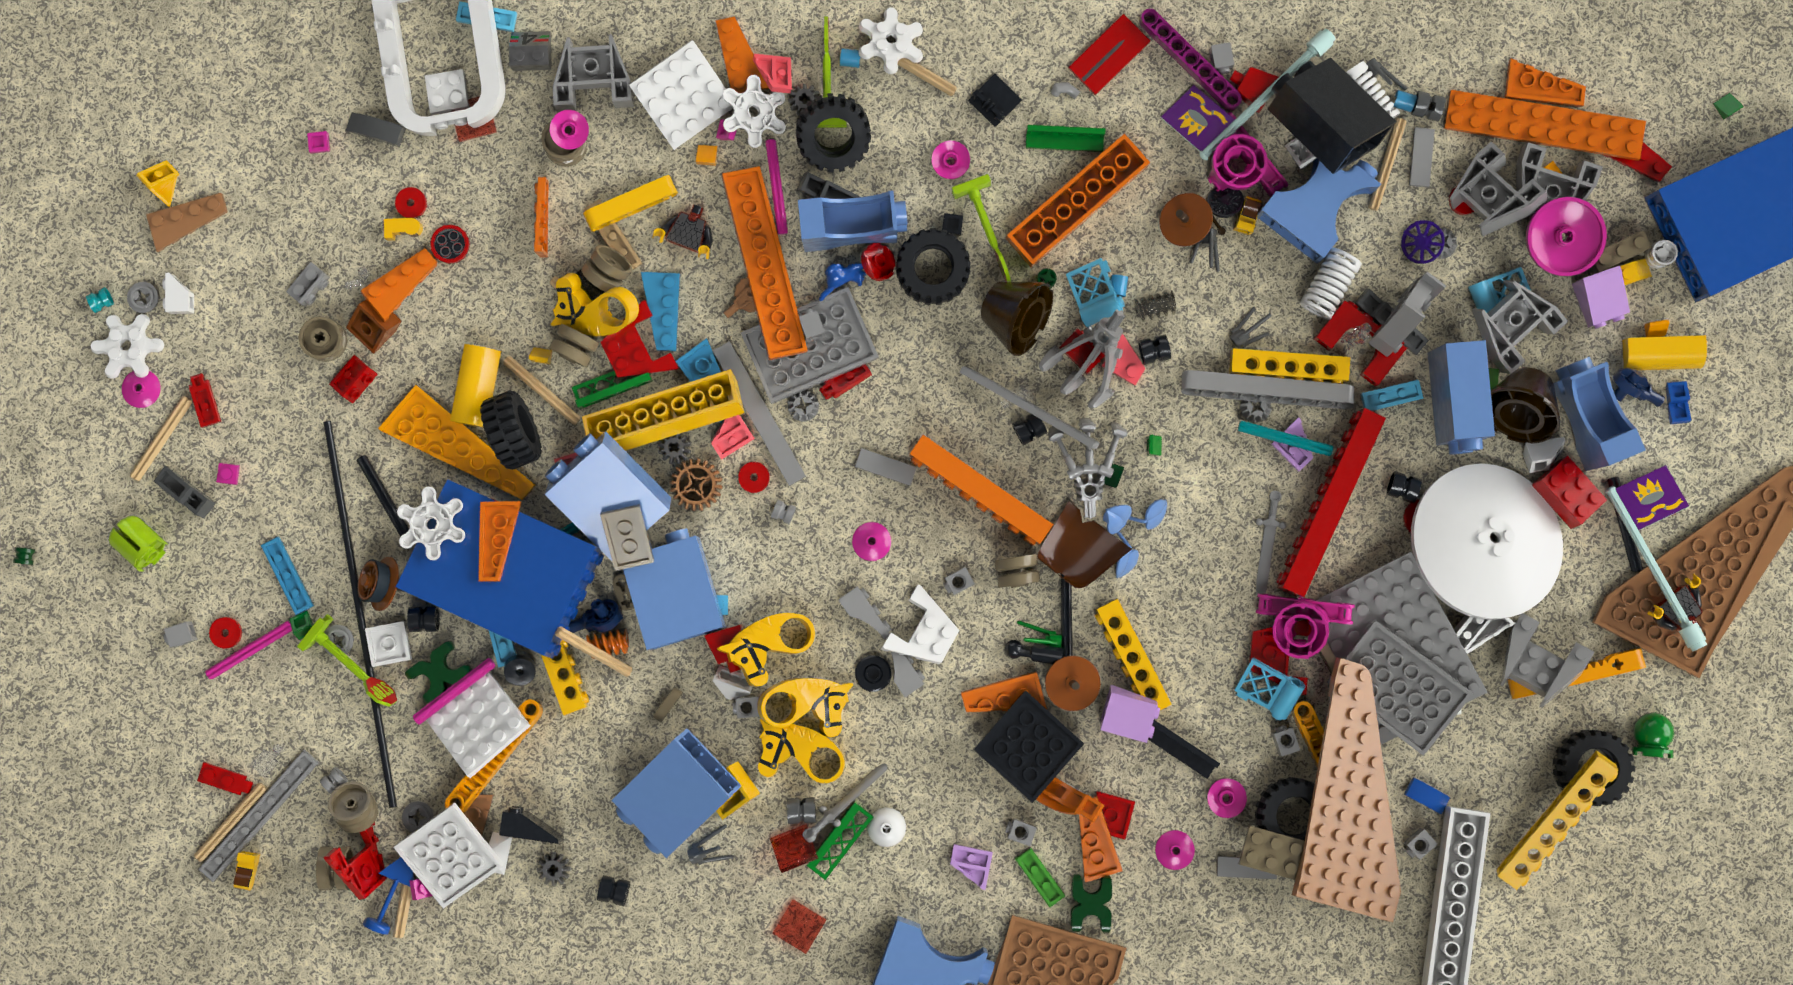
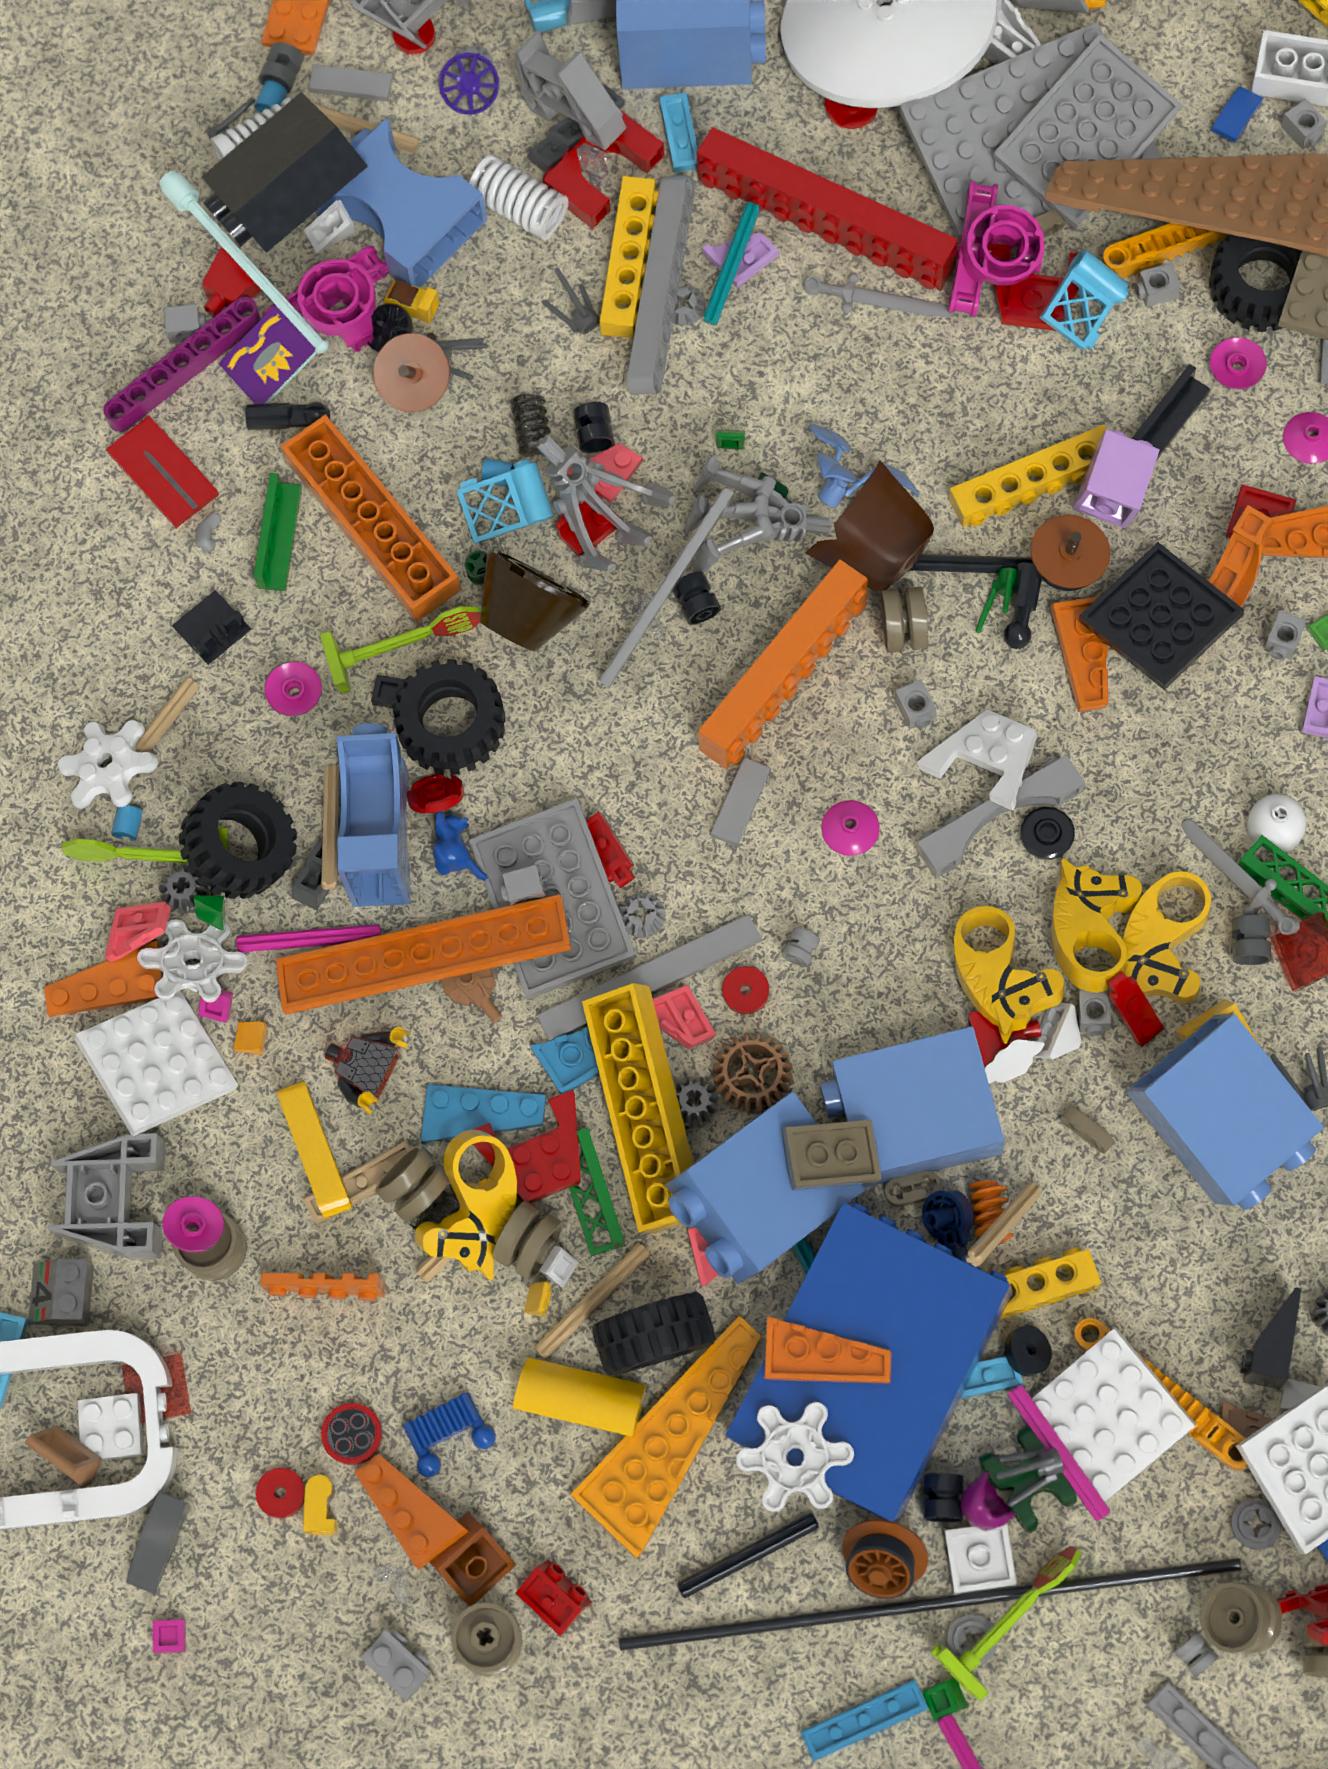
camera: 80 degrees left, 15 degrees down
black wheel [1386,471,1422,503] -> none
none -> medium nougat tile [25,1425,102,1487]
none -> green slope [194,895,226,930]
none -> black piece [245,401,330,430]
none -> tan axle [321,766,340,890]
none -> blue gear [403,1392,496,1478]
none -> white tile [539,1245,579,1288]
none -> magenta hair [960,1470,1016,1531]
none -> white sticker [985,1040,1045,1084]
none -> dark grey plant [996,1448,1064,1507]
none -> red hinge [1107,971,1165,1047]

